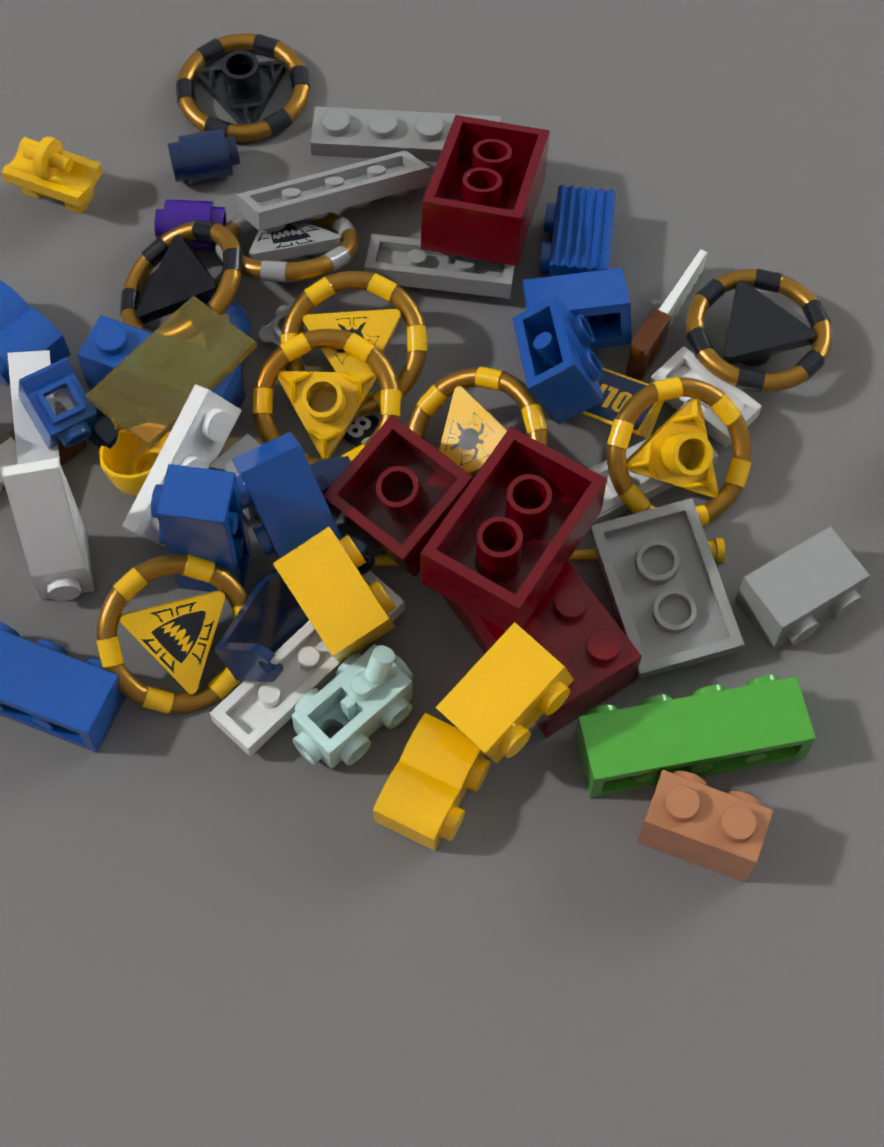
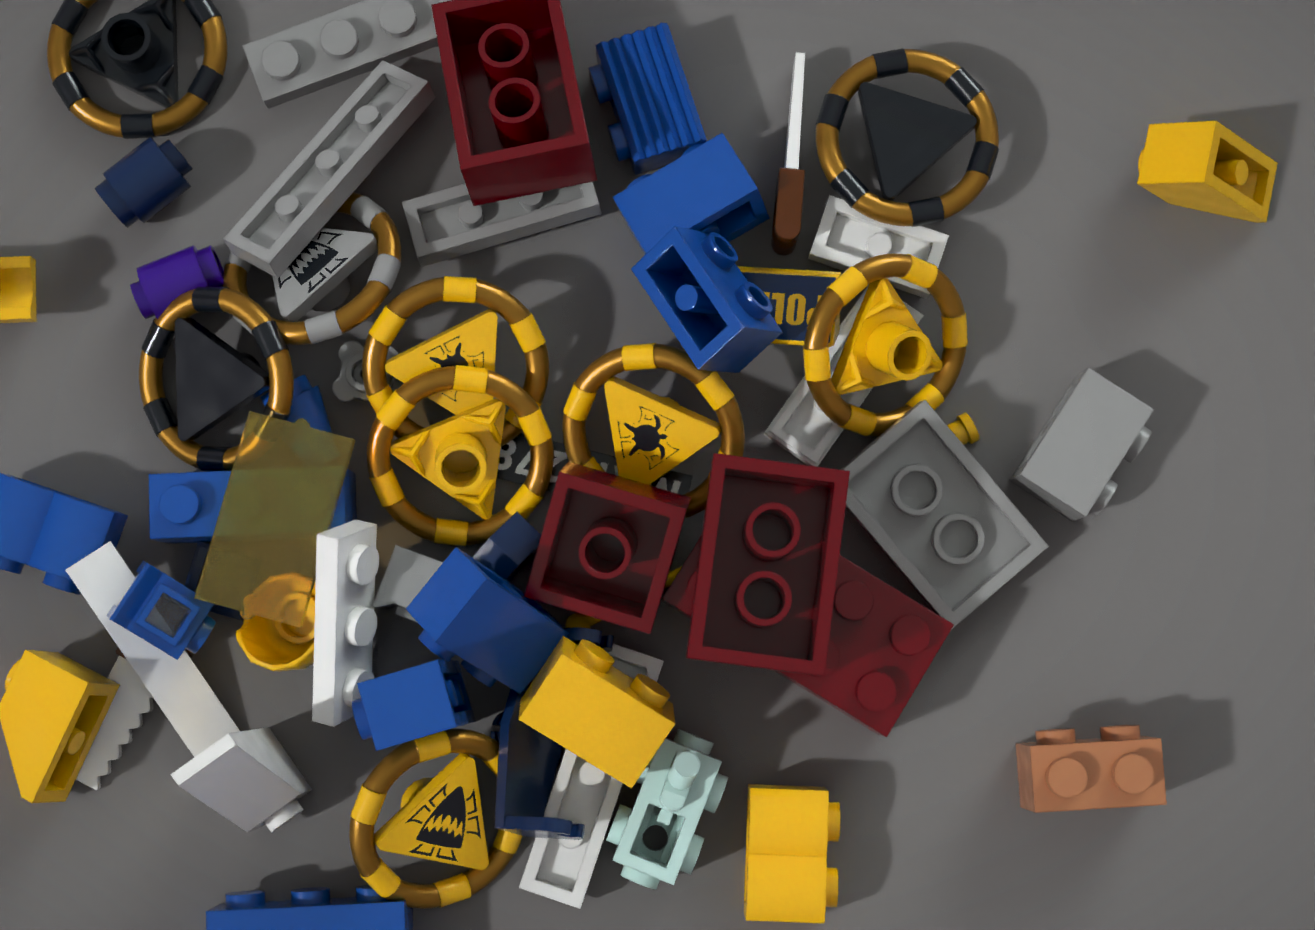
camera: 25 degrees left, 20 degrees up
yellow brick [436,622,574,764] -> none
bright green brick [574,675,816,798] -> none

